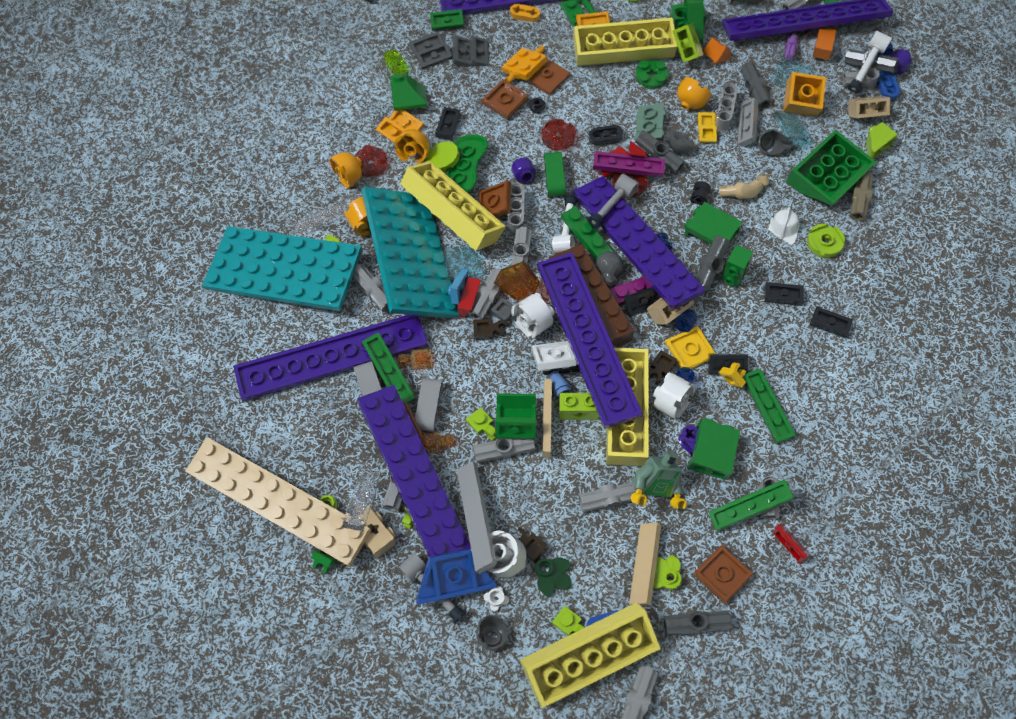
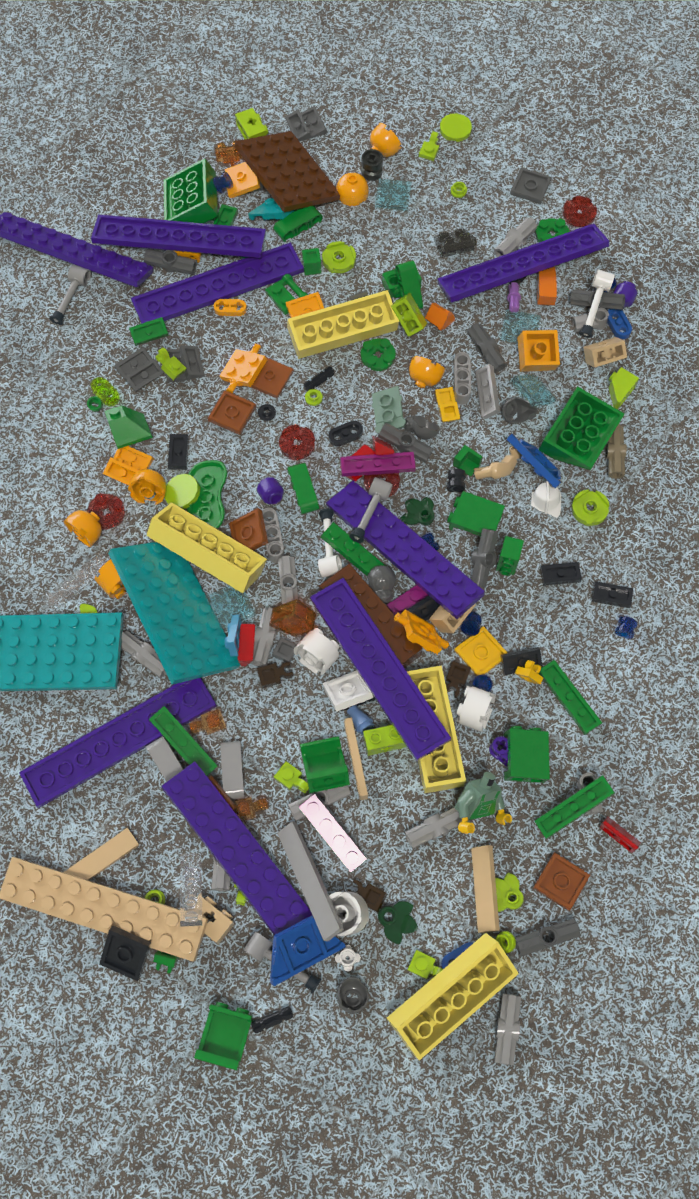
camera: 15 degrees left, 5 degrees up
none -> tan tile [64,827,139,881]
none -> green hinge [87,396,103,412]
none -> black tile [99,926,151,981]
none -> lime plate [155,348,187,381]
none -> green panel [194,1002,253,1071]
none -> black axle [251,1006,293,1033]
none -> plate [299,793,367,872]
none -> black axle [303,366,335,391]
none -> lime plate [305,389,323,406]
none -> light orange plate [394,609,449,655]
none -> dark green plate [400,497,435,526]
none -> green panel [453,445,483,477]
none -> lime plate [495,931,516,953]
none -> blue wing [507,434,561,488]
none -> clear blue wheel [615,616,638,639]

